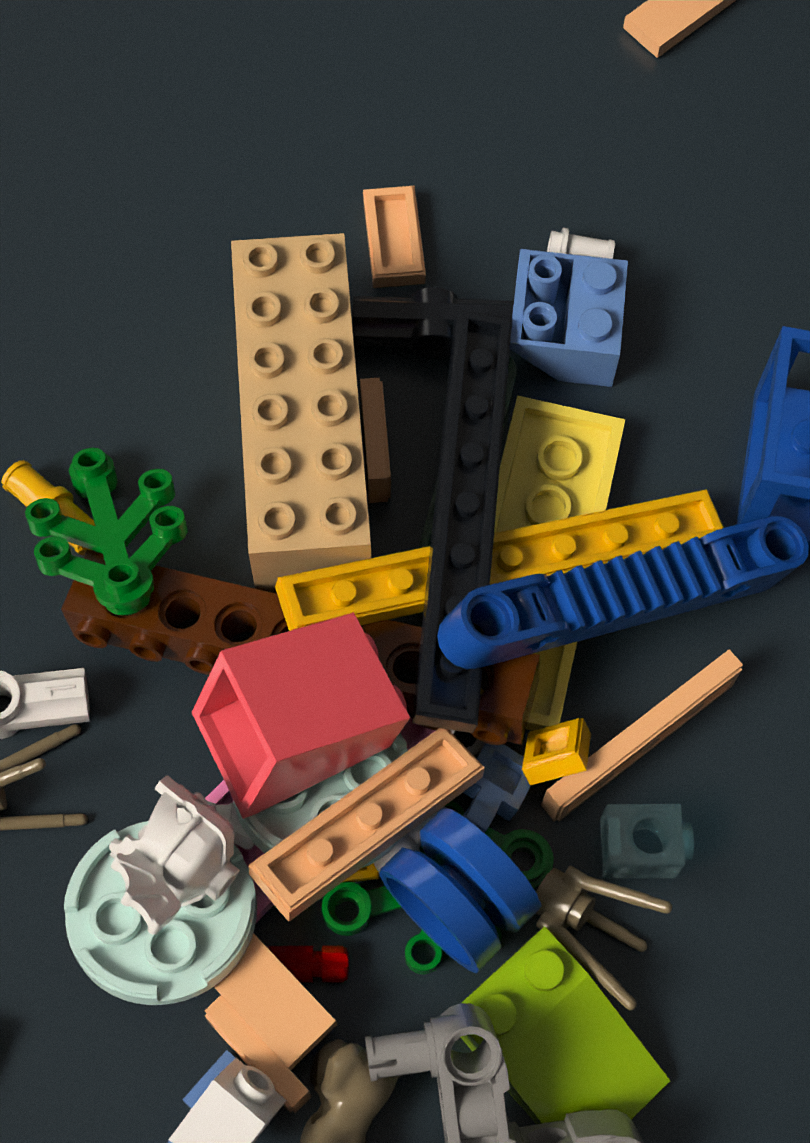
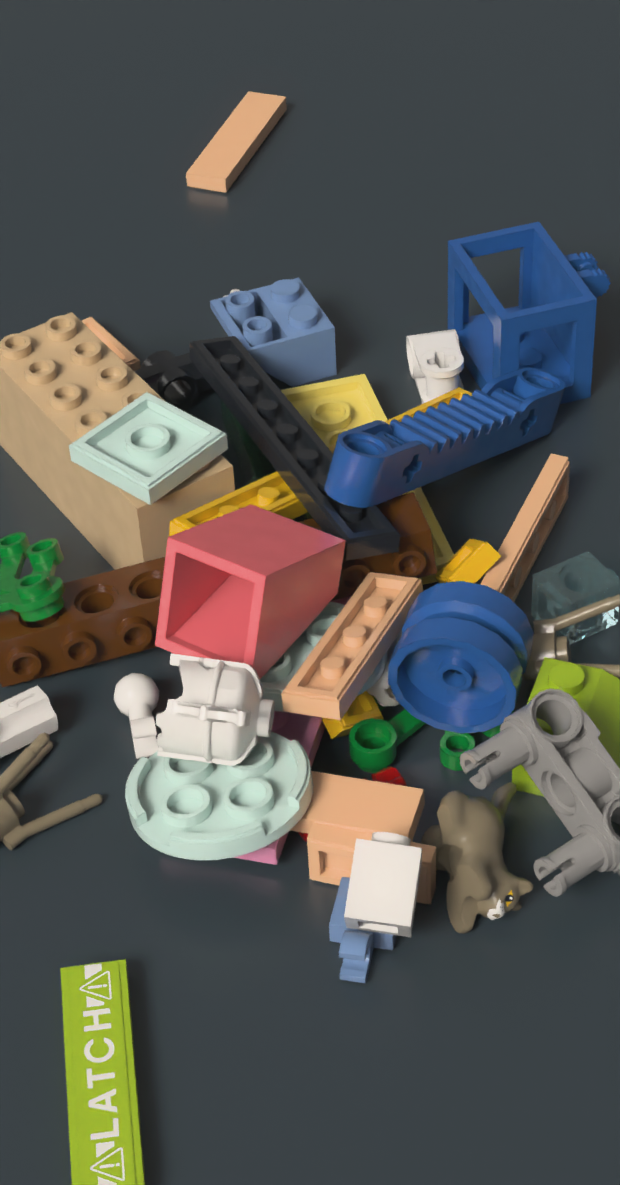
camera: 25 degrees left, 25 degrees down
none -> light aqua tile [69,392,228,505]
none -> white arm [114,673,159,759]
none -> white piece [406,329,464,404]

